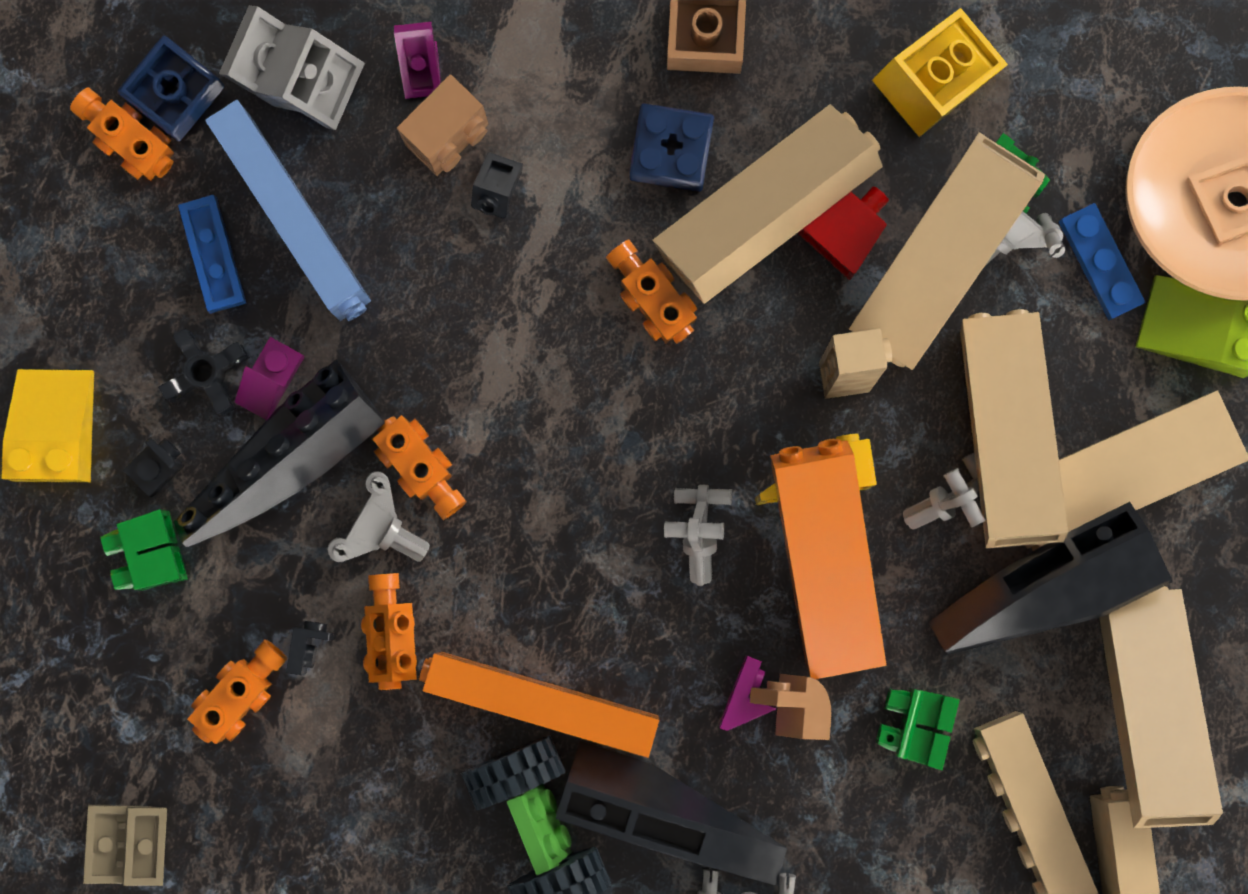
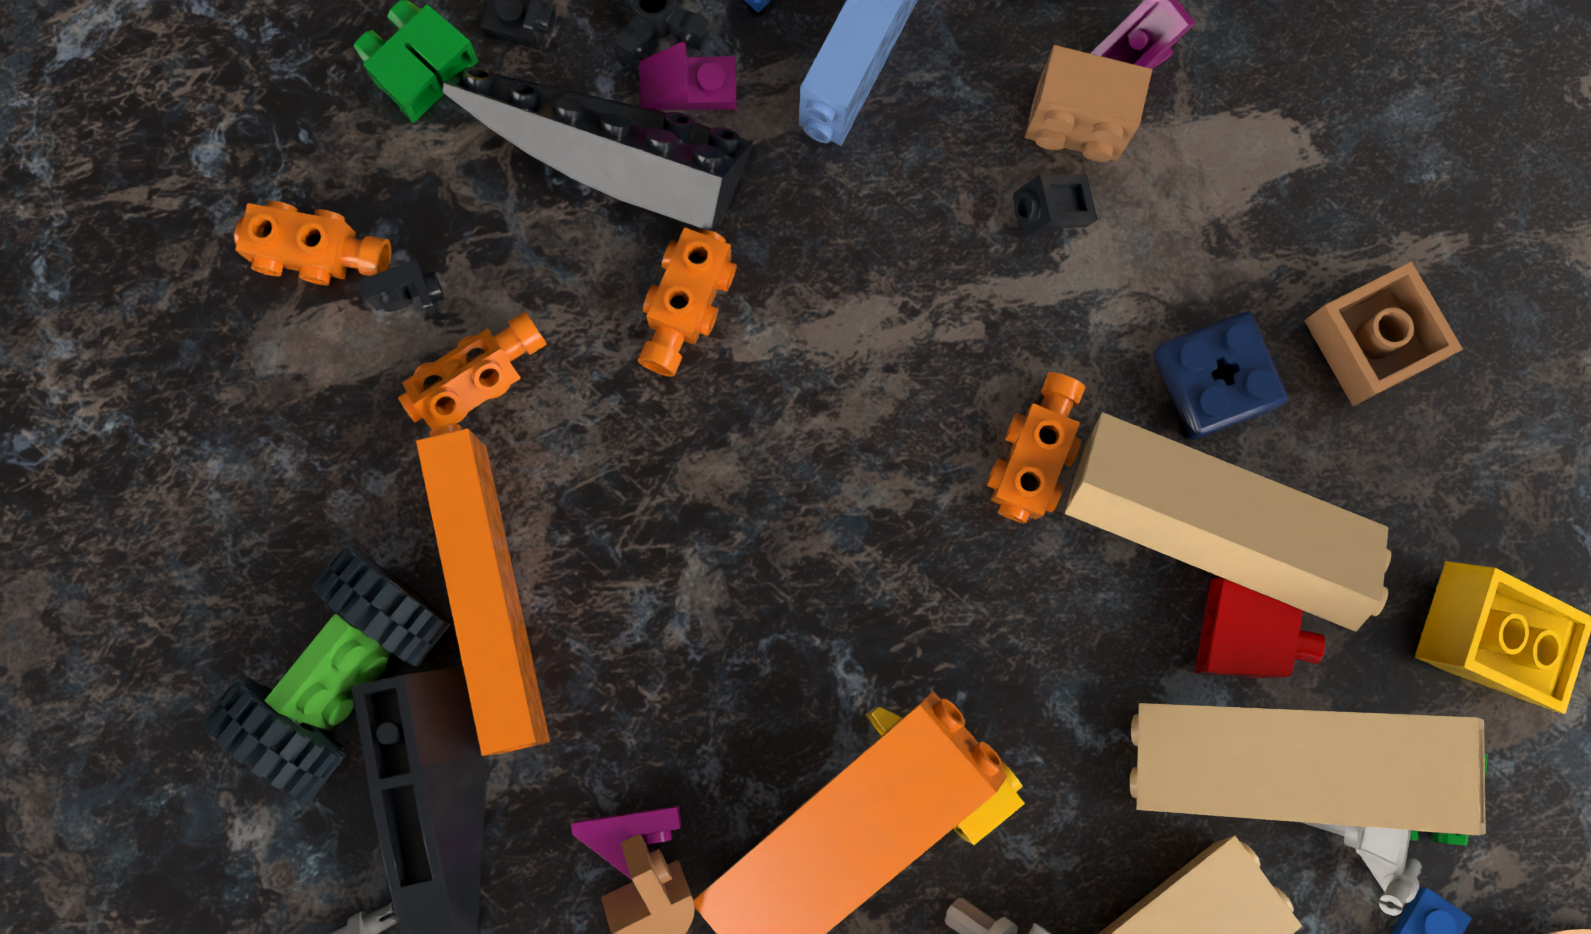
camera: 50 degrees right, 5 degrees down
dark tan slope [83,805,167,886] -> none
light grey axle [327,471,430,562] -> none
light grey axle [664,485,732,586] -> none
tan brick [819,328,892,399] -> none

